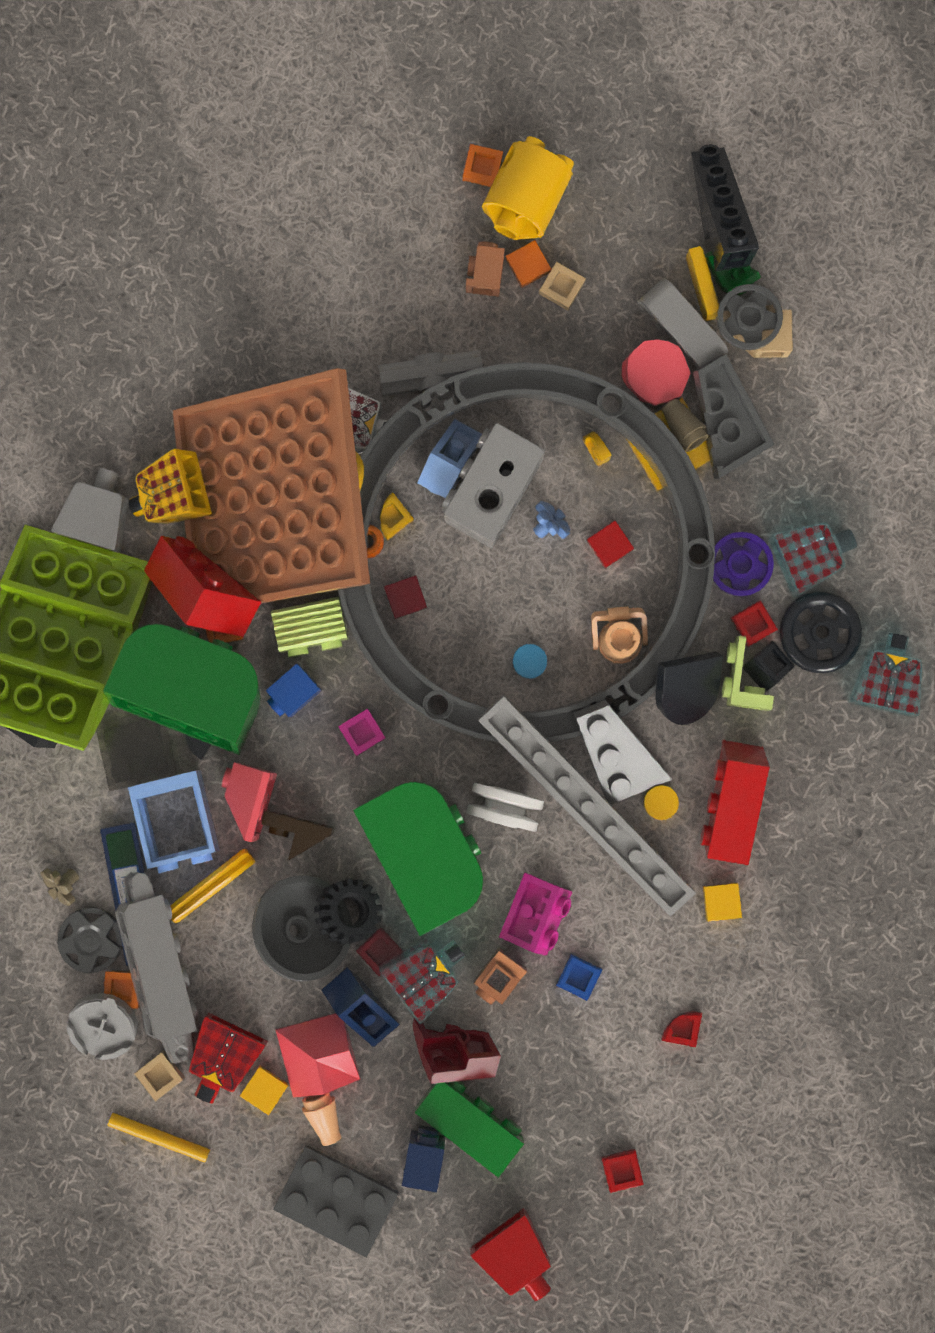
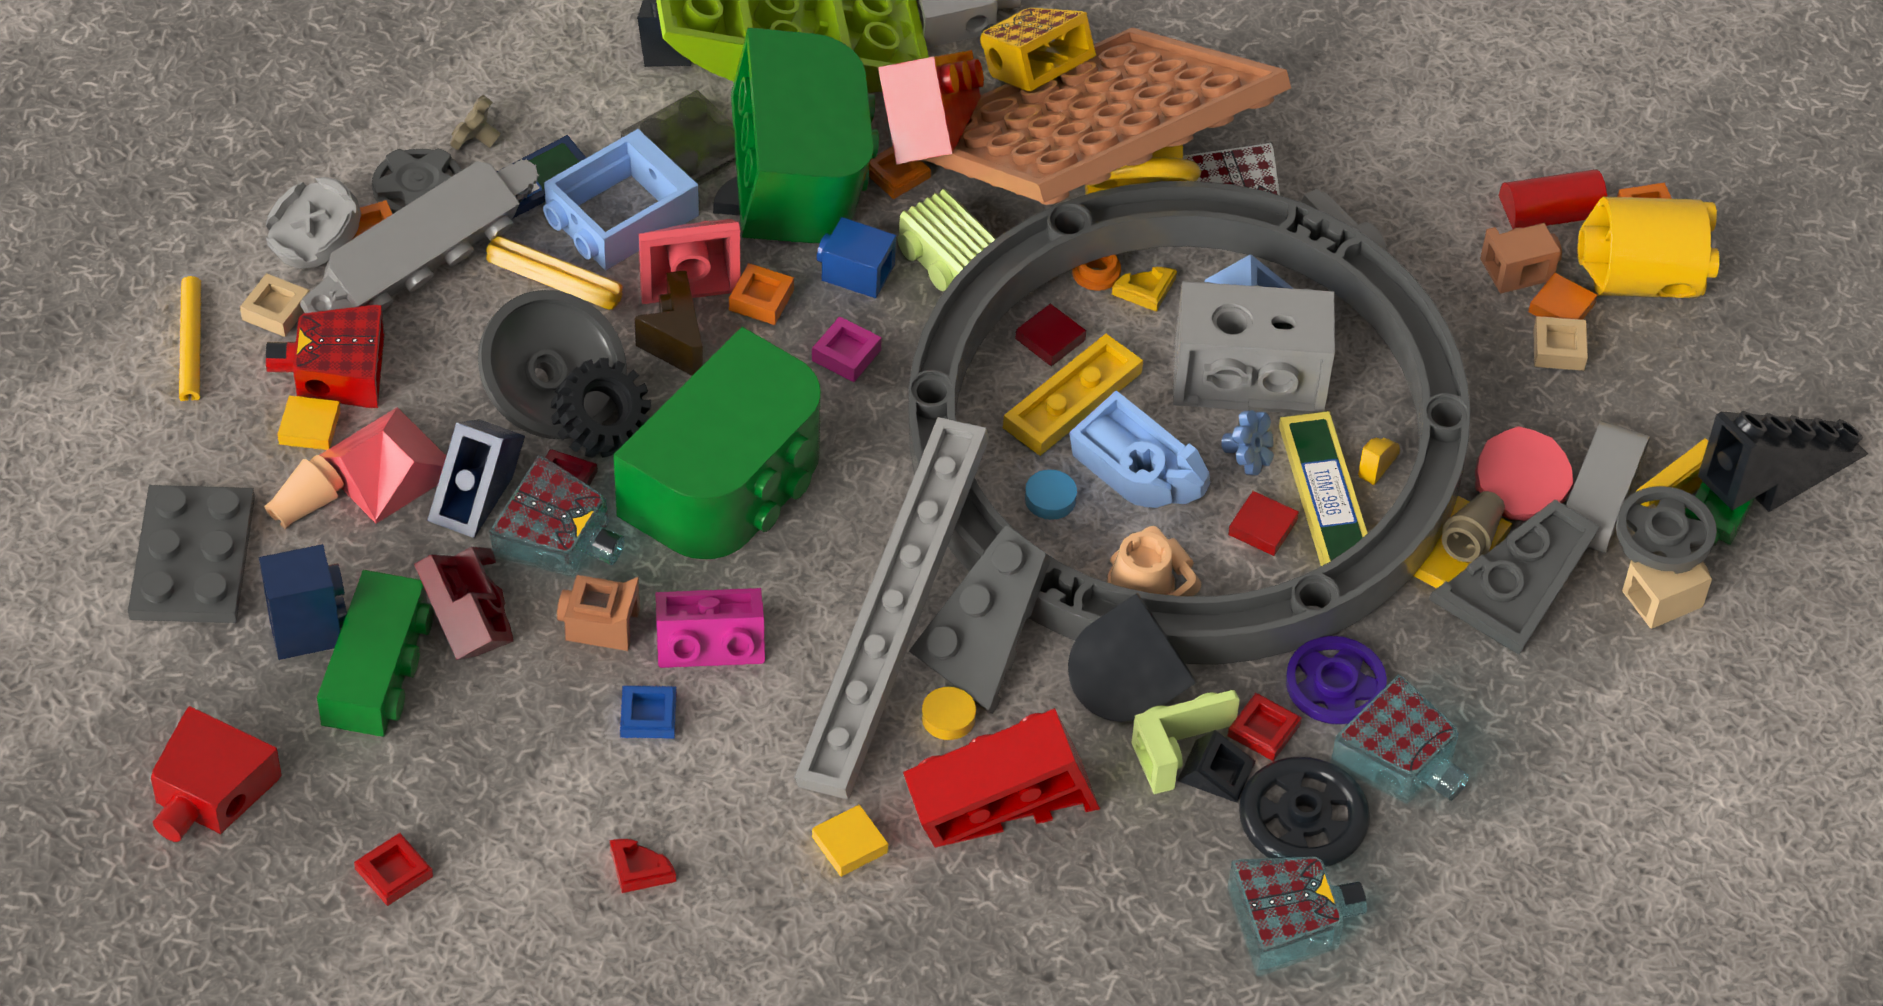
camera: 60 degrees right, 35 degrees down
white wheel [466,783,544,832] -> none
none -> orange plate [729,263,794,325]
none -> yellow plate [1003,333,1143,456]
none -> light blue piece [1069,390,1210,508]
none -> tile [1279,411,1368,566]
none -> red brick [1498,169,1607,229]

